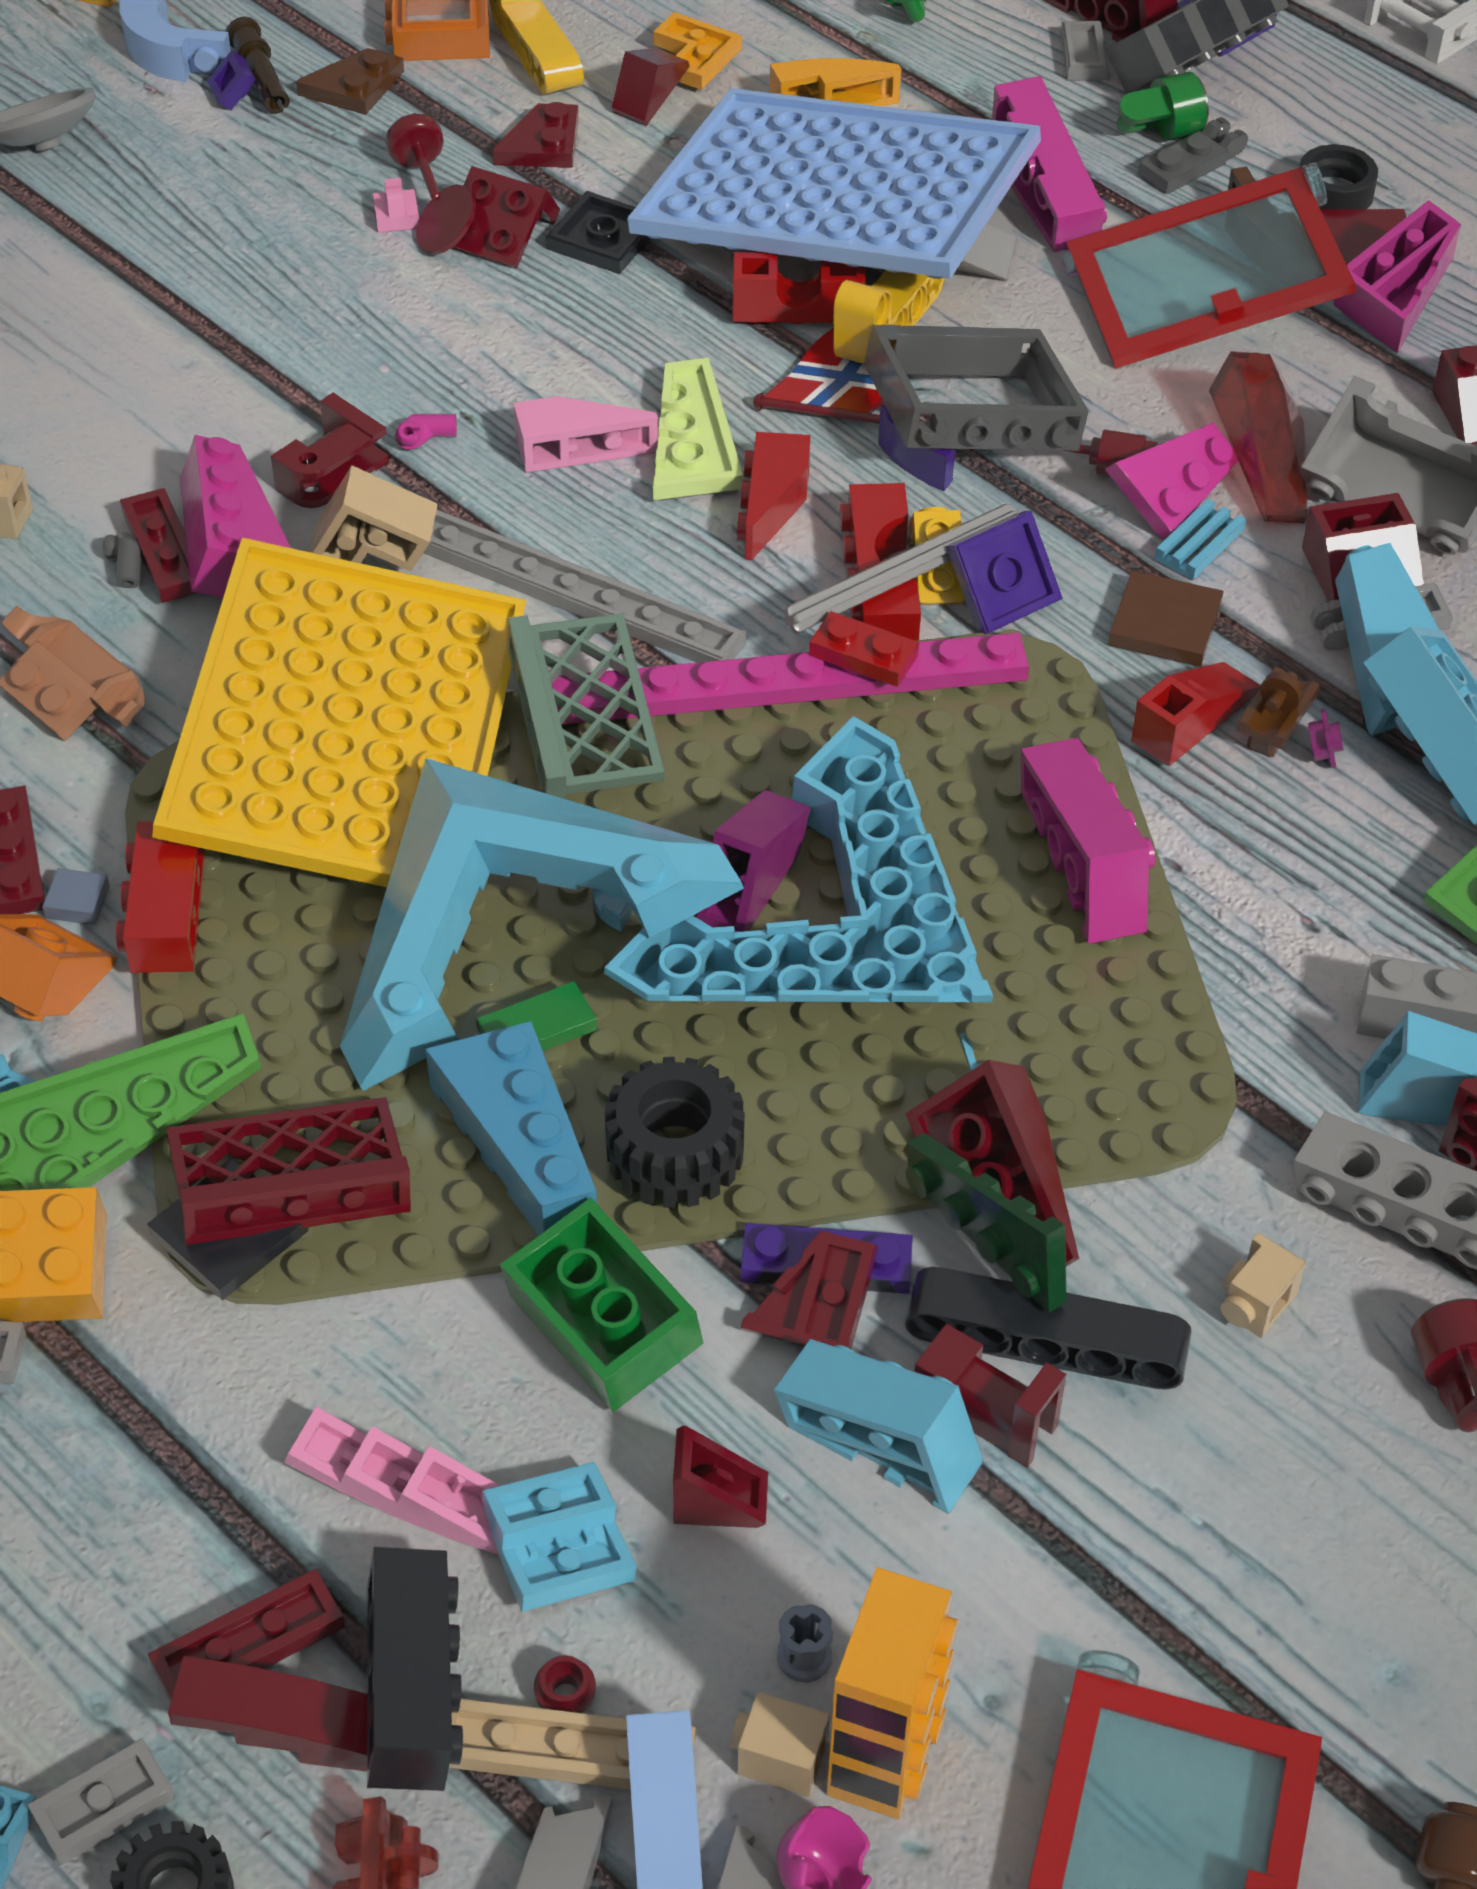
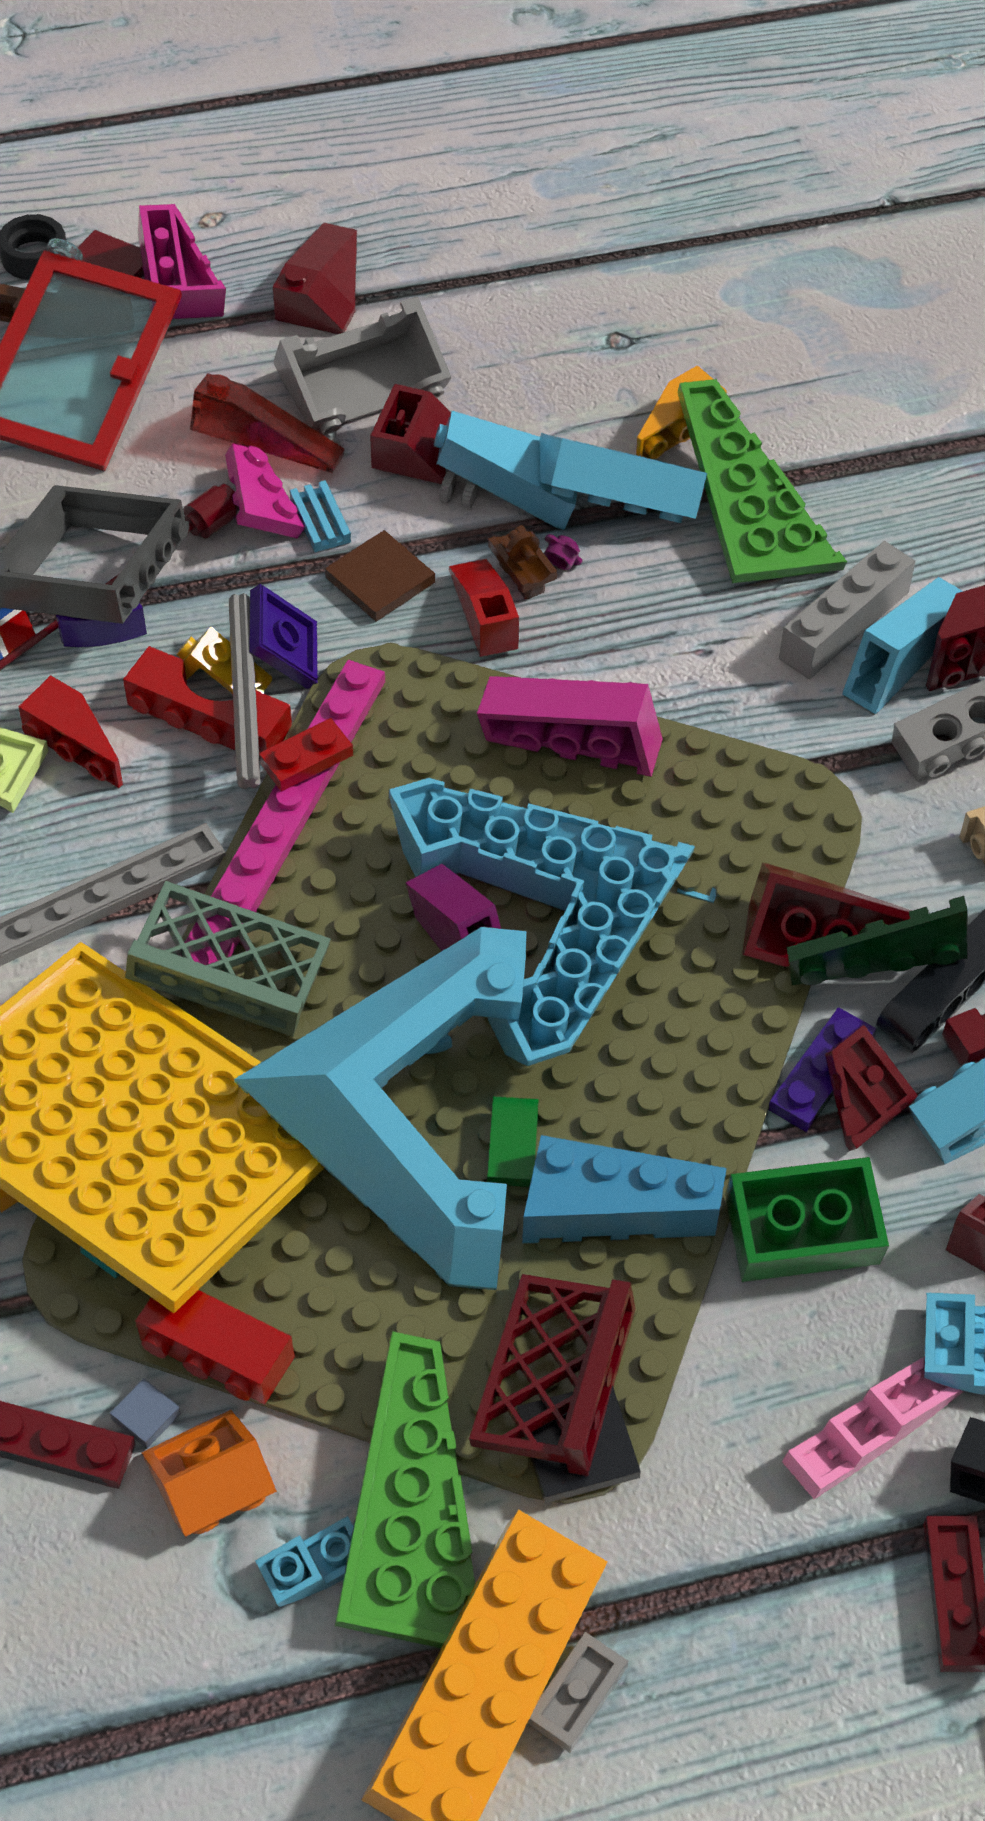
camera: 60 degrees left, 5 degrees up
black tyre [605,1057,745,1208] -> none

